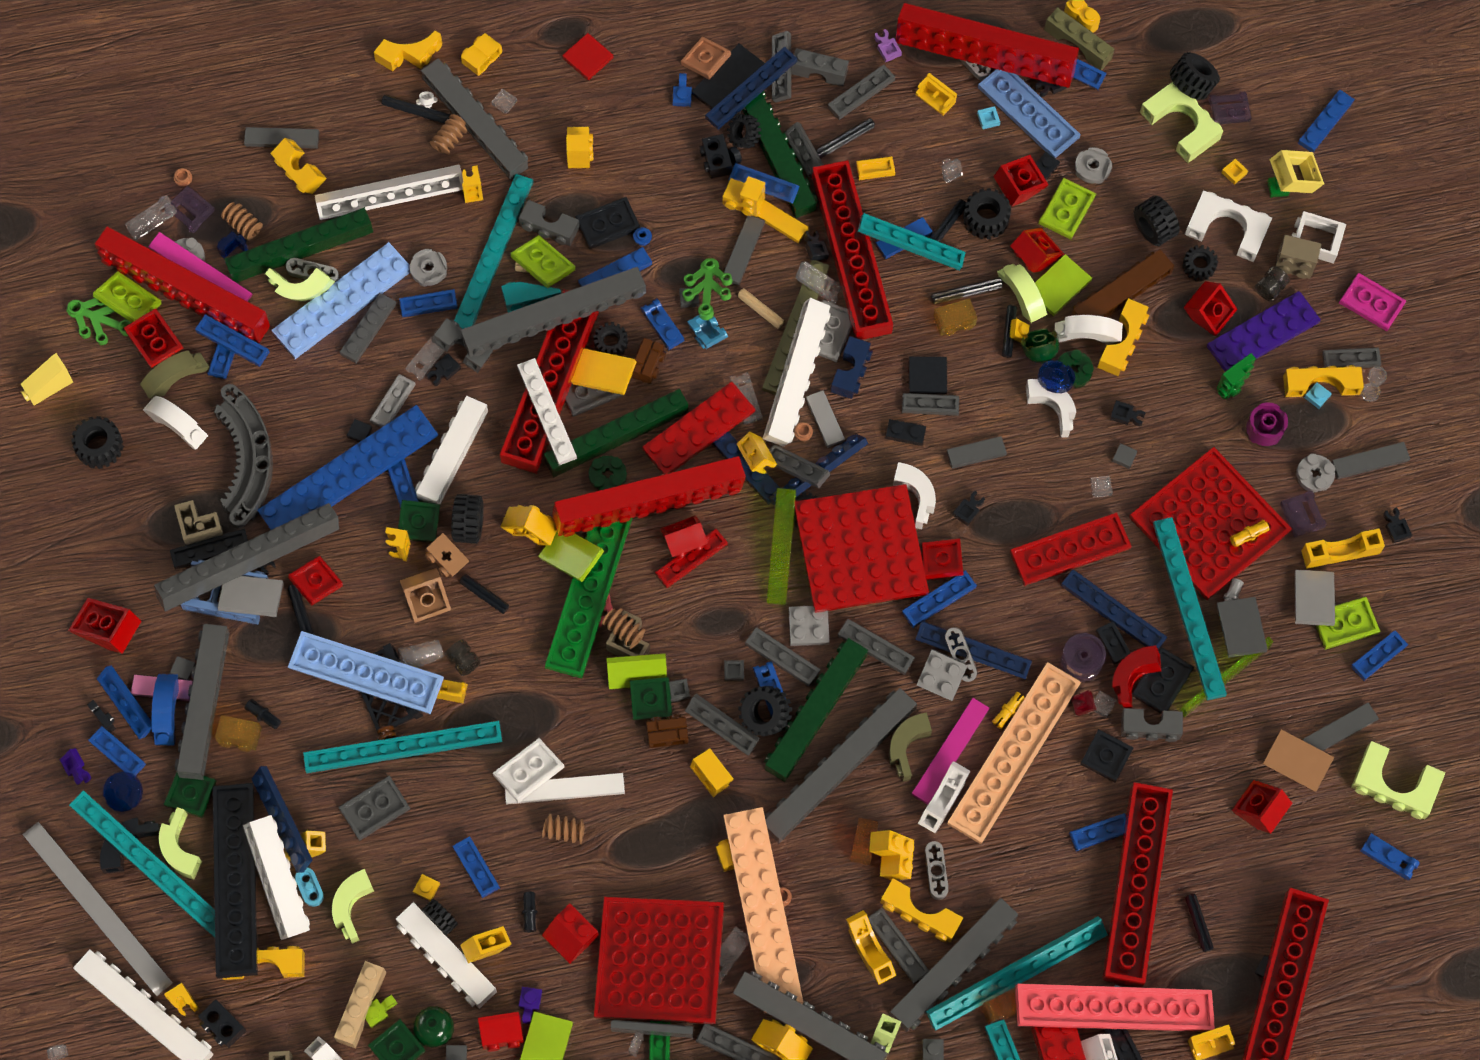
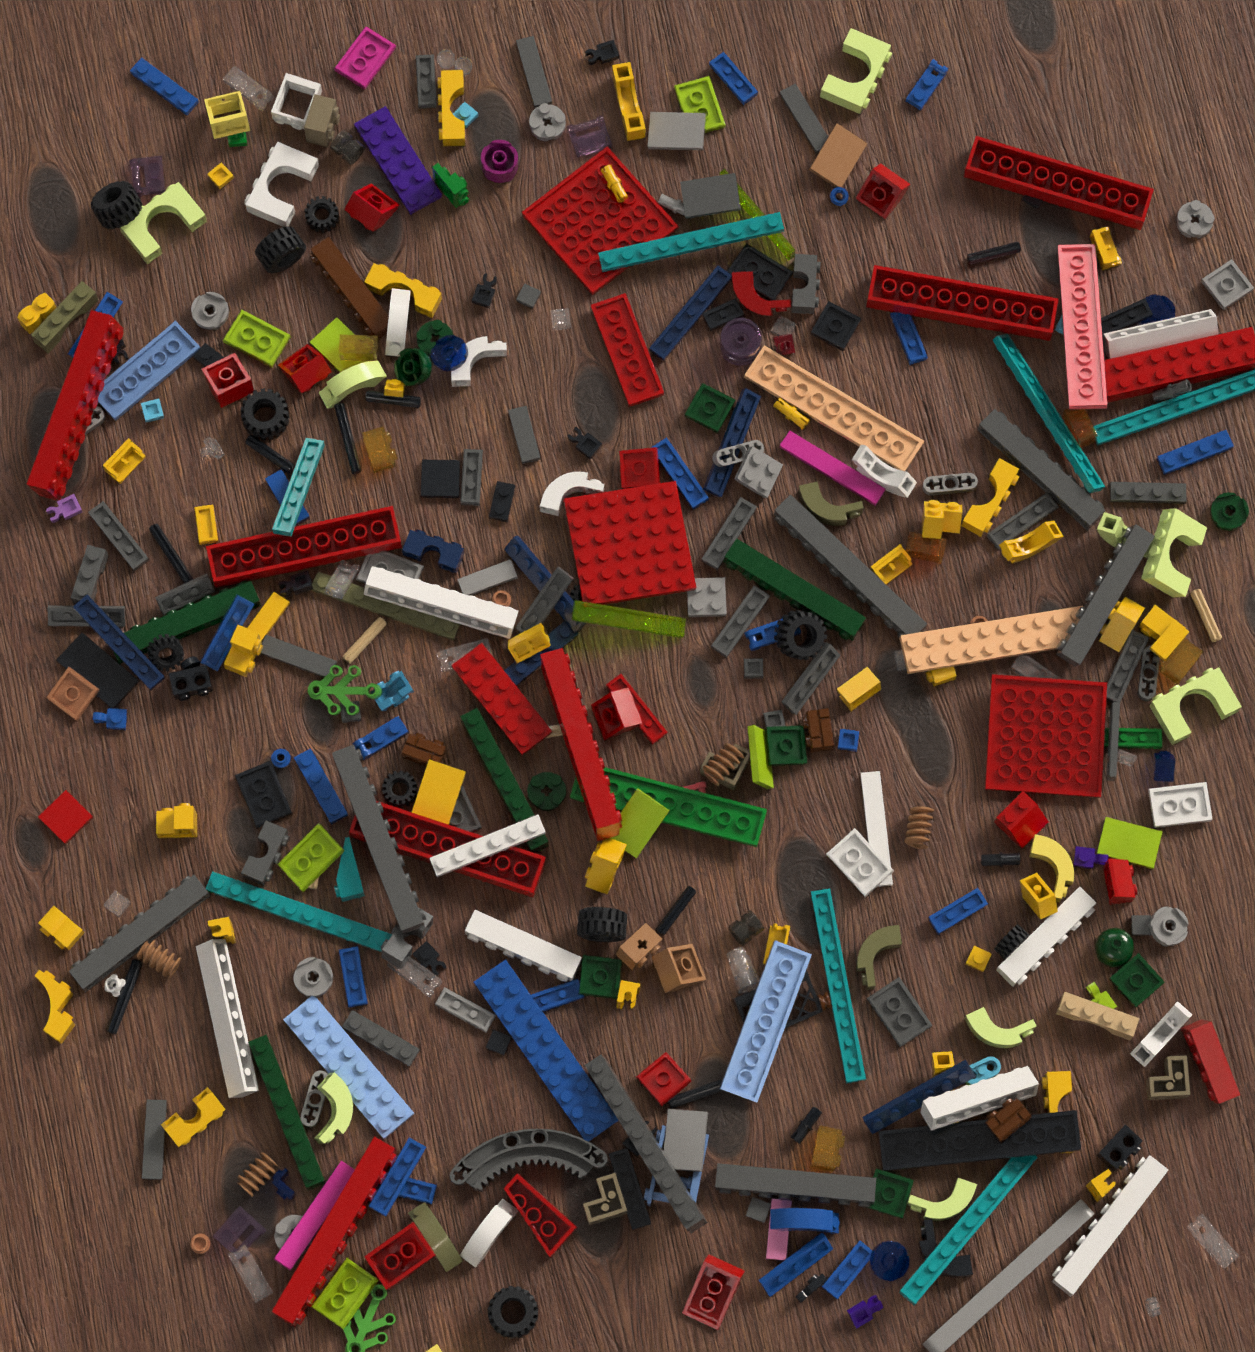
camera: 90 degrees left, 5 degrees up
none -> clear plate [223,65,275,111]
none -> clear yellow brick [339,334,379,361]
none -> red wedge [504,1174,578,1258]
none -> dark green plate [685,383,736,433]
none -> blue plate [830,187,849,206]
none -> blue plate [838,729,859,752]
none -> olive arch [856,925,902,990]
none -> yellow hinge [870,544,912,585]
none -> reddish brown brick [985,1097,1032,1143]
none -> light yellow arch [1029,834,1074,903]

